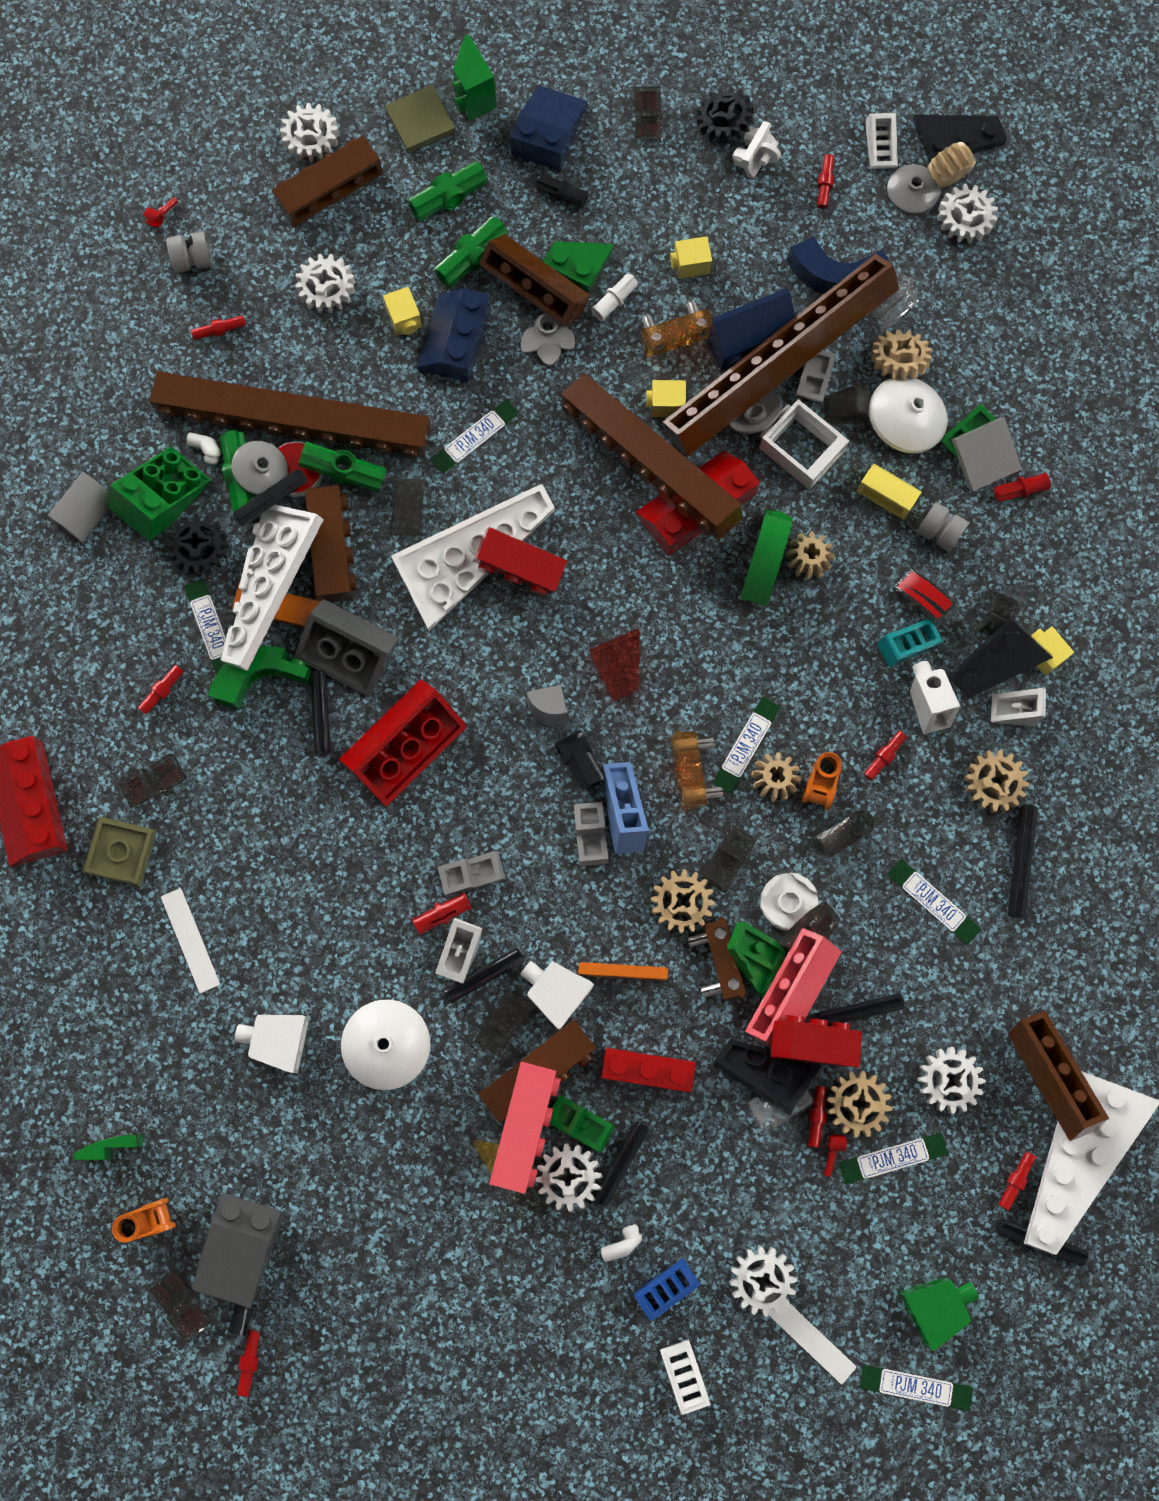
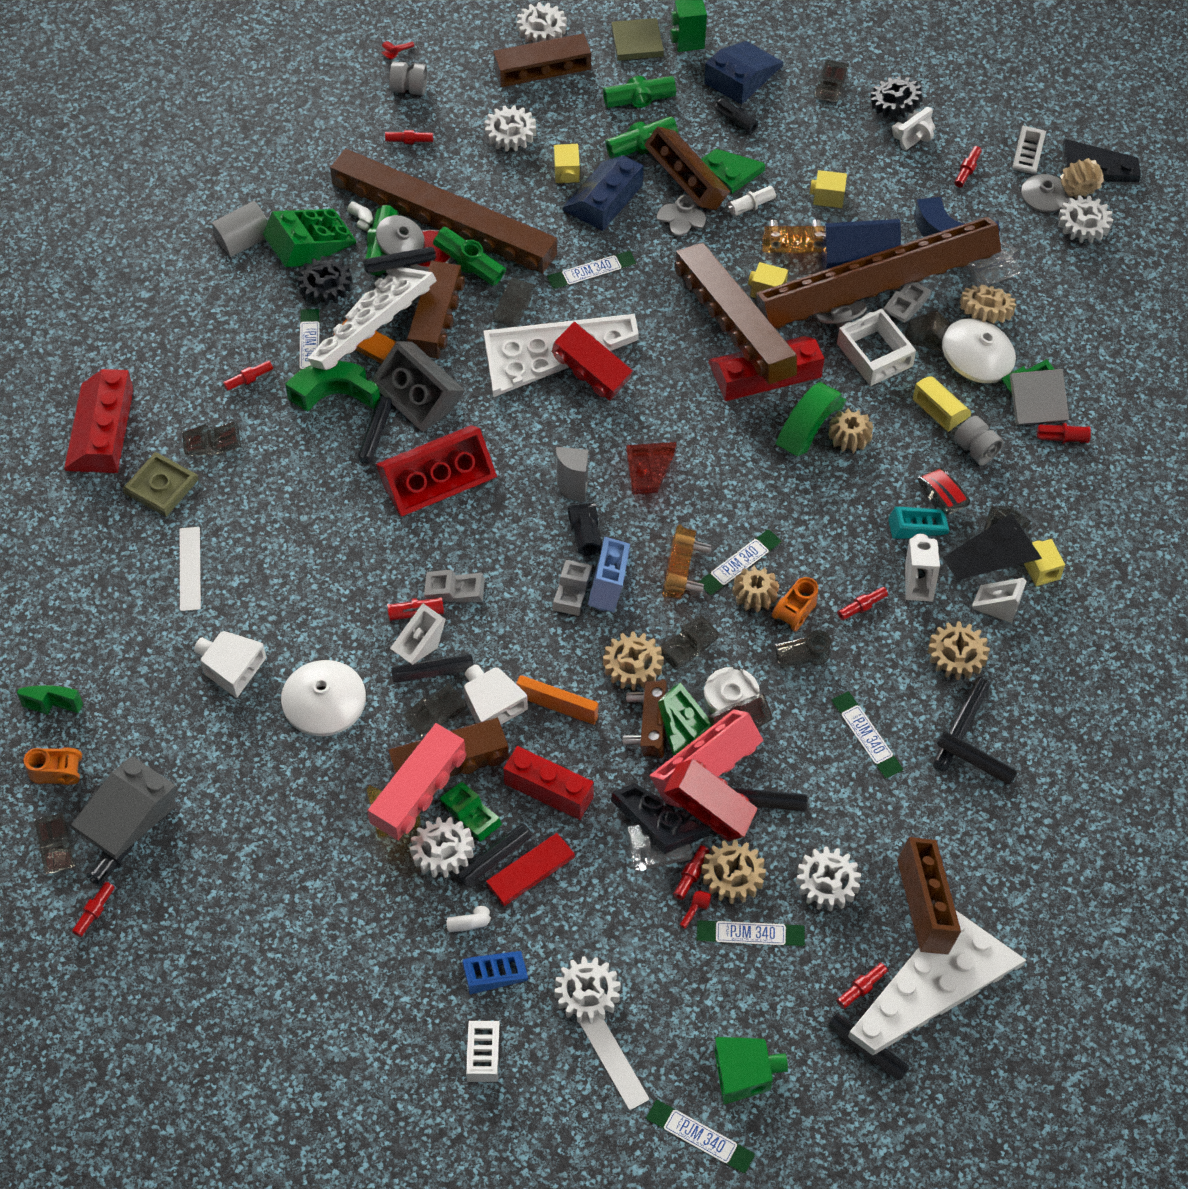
camera: 20 degrees right, 20 degrees down
none -> red tile [486,833,575,906]
none -> black axle [937,731,1017,784]

